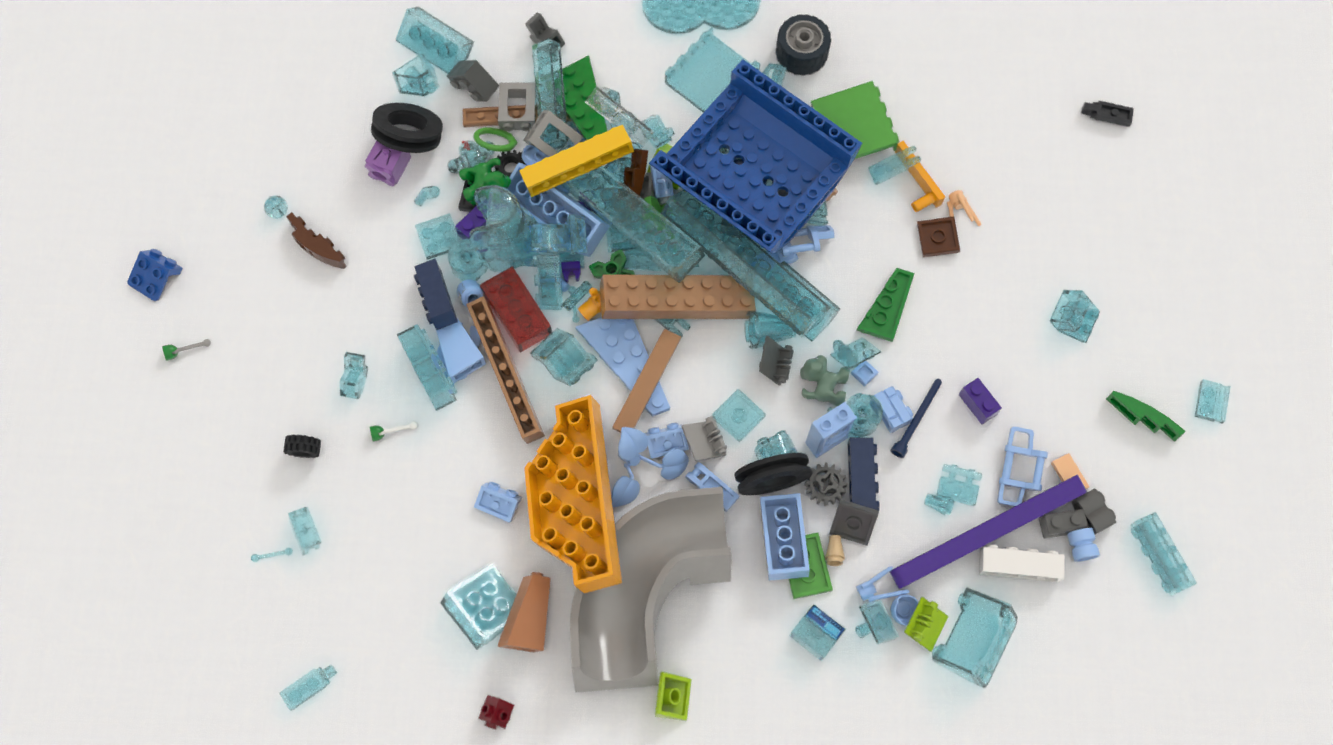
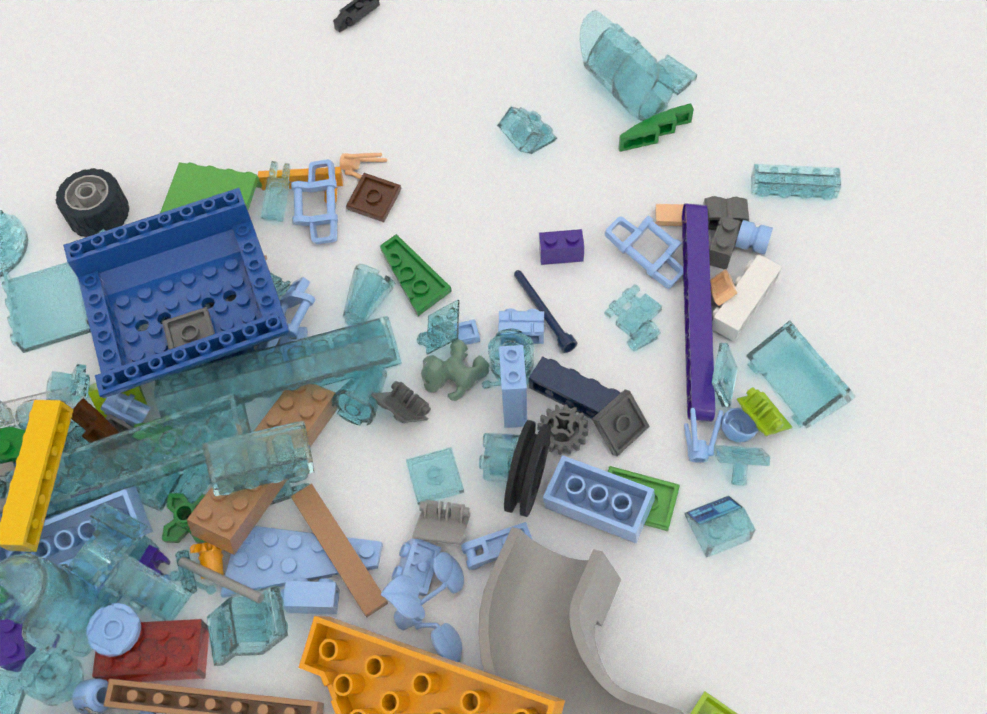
camera: 55 degrees left, 10 degrees down
tan cone [825,535,845,566] -> none
none -> light blue tile [86,603,141,657]
none -> dark grey tile [162,307,215,350]
none -> light grey bar [178,557,264,604]
none -> clear light blue slope [202,420,315,496]
none -> light blue brick [280,578,340,614]
none -> light blue bar [291,159,338,244]
none -> clear light blue cone [343,264,395,328]
none -> clear light blue animal [579,10,674,121]
none -> light nougat tile [710,270,737,306]
none -> clear light blue plate [712,343,738,407]

